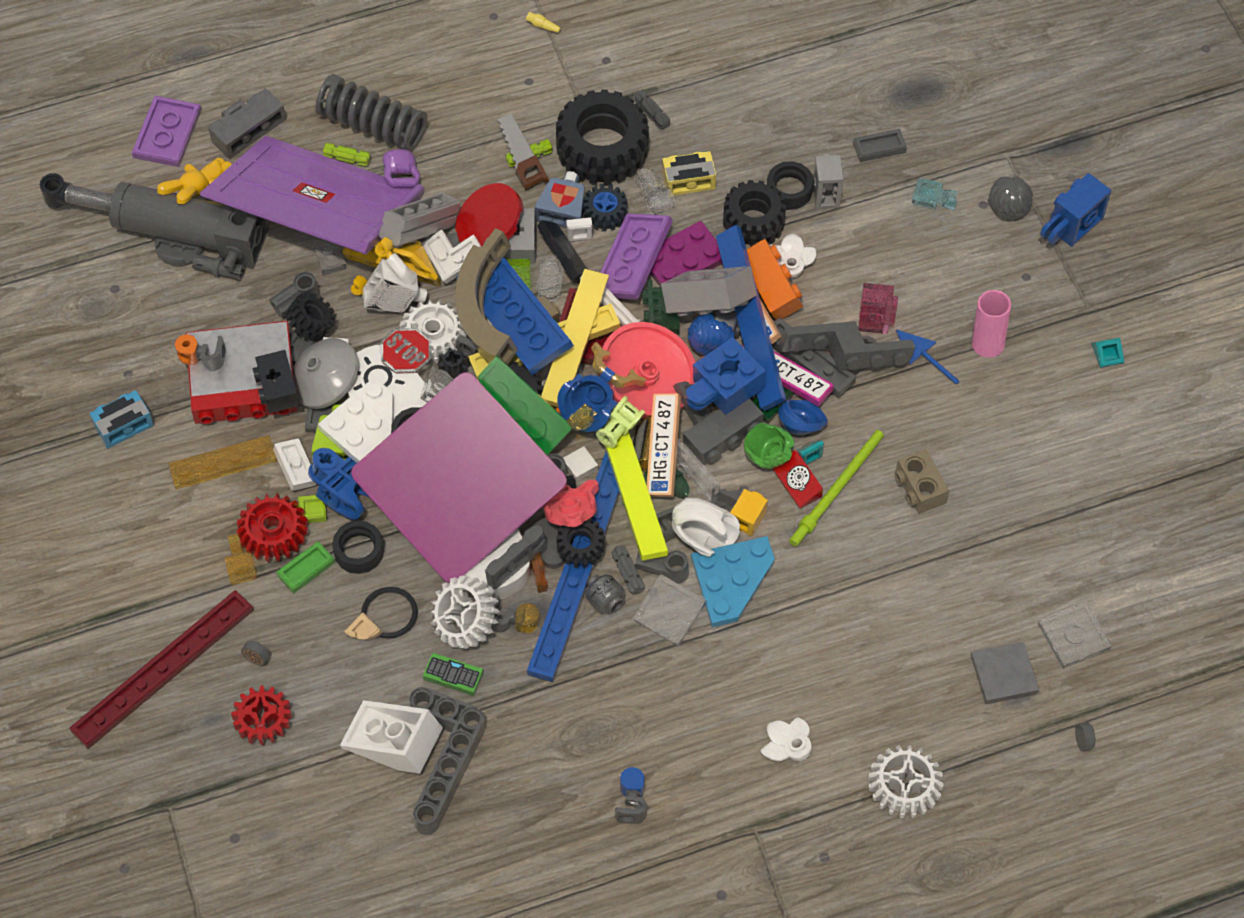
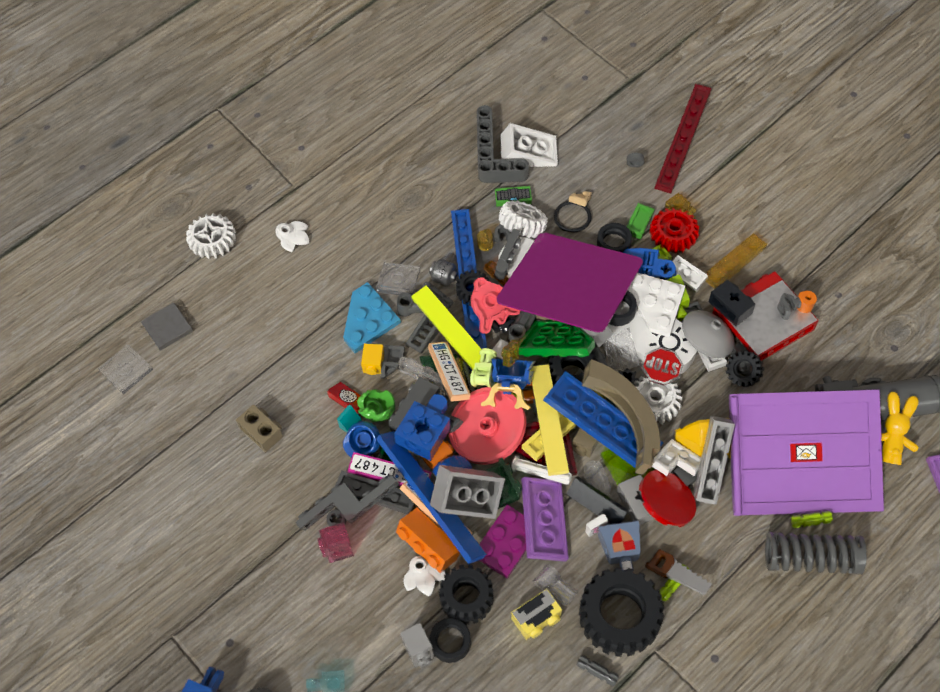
camera: 160 degrees right, 0 degrees up
brick [89,390,154,449] -> none
flat silver piece [208,88,286,159] -> none
red gear [231,685,292,745] -> none
dark grey piece [269,271,320,318] -> none
white torso [351,237,427,313] -> none
medium lavender piece [383,149,420,188] -> none
black wheel [583,184,628,232] -> none
leg [615,767,647,824] -> none
white hair [672,498,740,557] -> none
lime bar [789,430,884,547] -> none
blue piece [896,329,959,384] -> none
bright pink piece [972,290,1011,358] -> none
dark grey tile [1075,722,1096,751] -> none
teal slope [1092,338,1125,367] -> none

